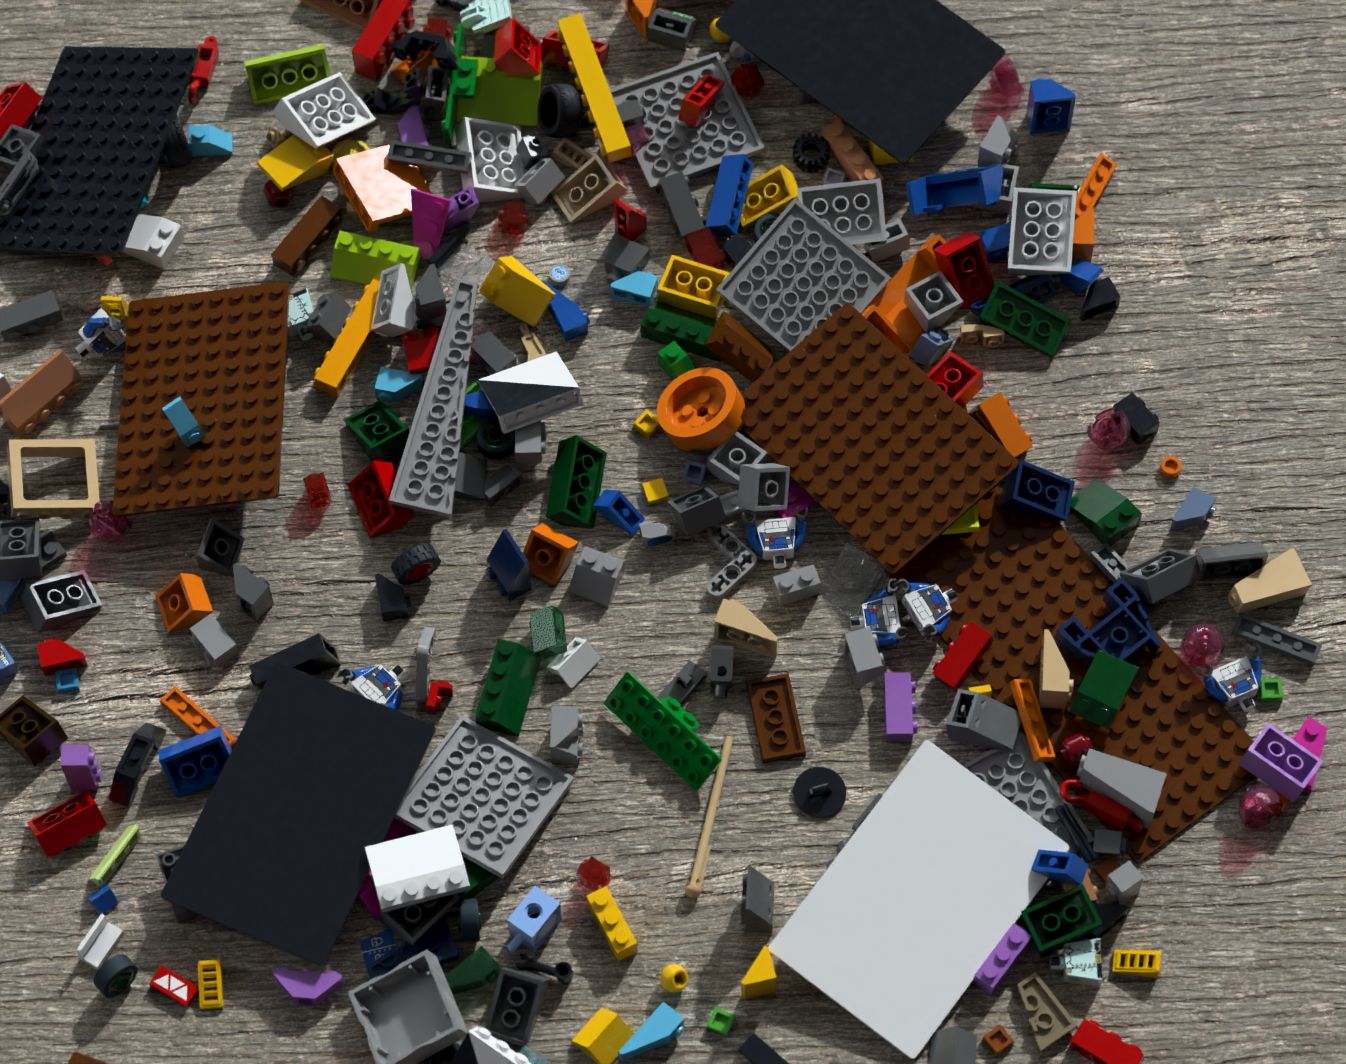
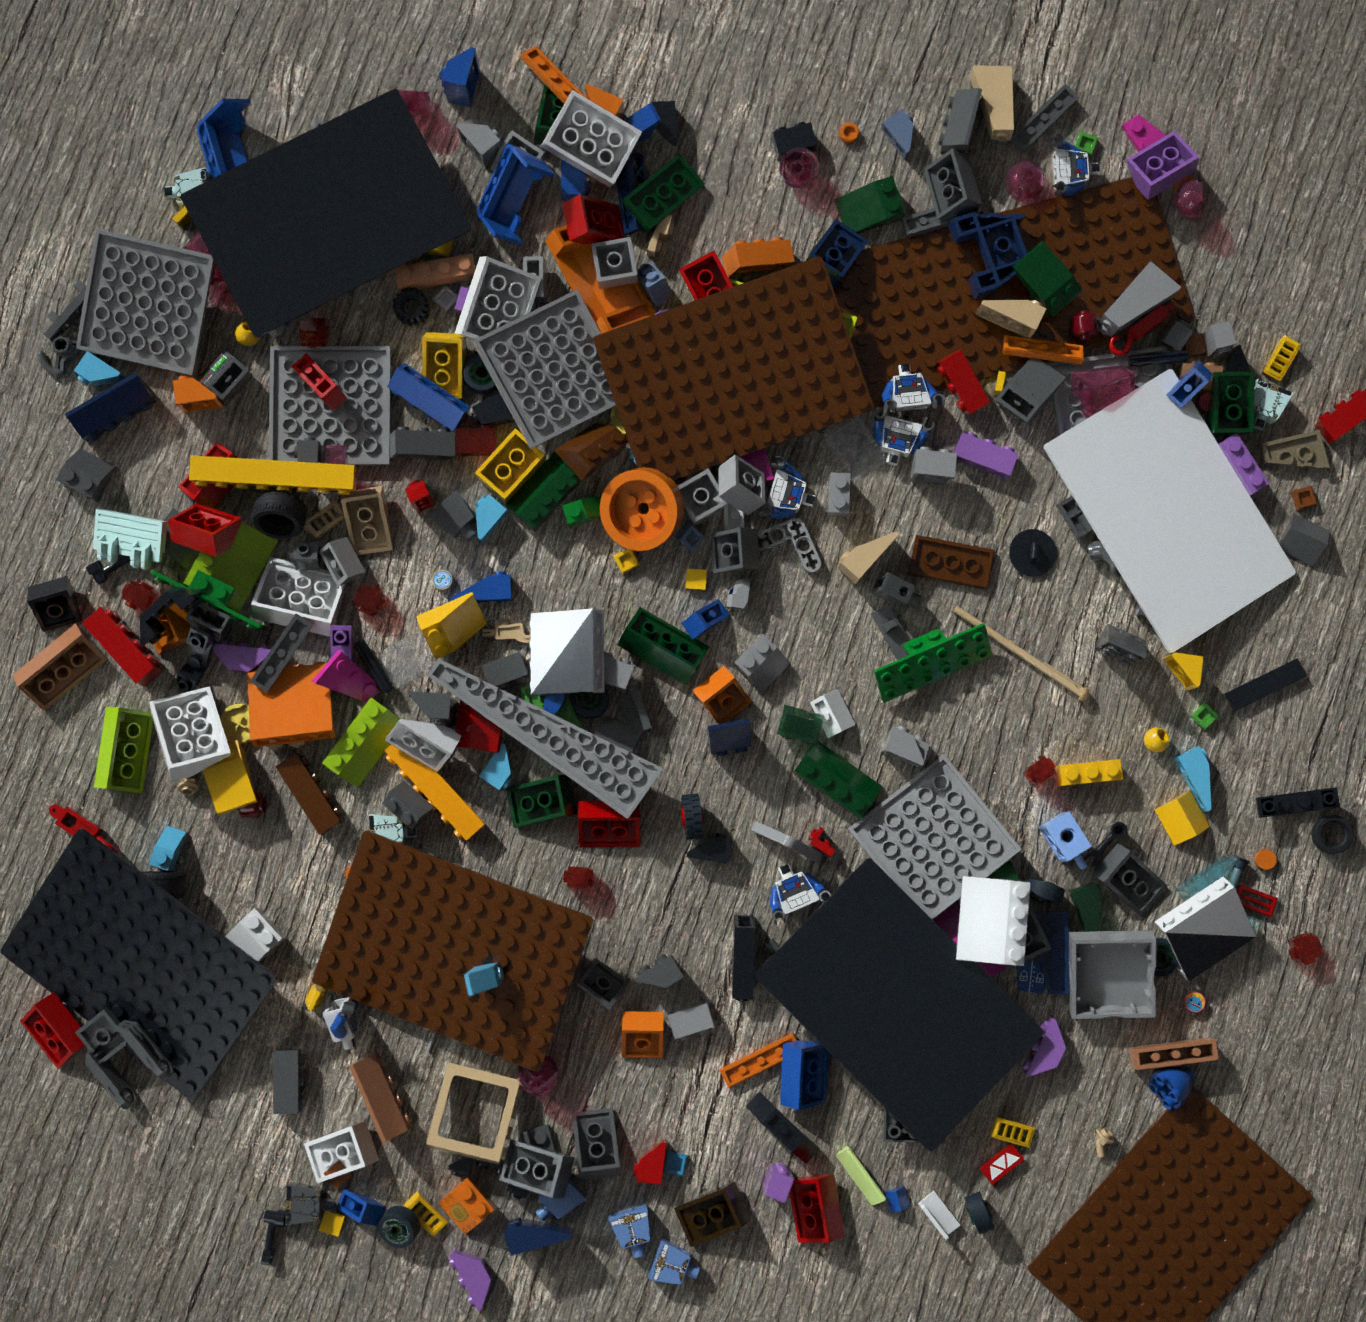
camera: 75 degrees left, 20 degrees up
none -> clear pink slope [1071,365,1136,418]

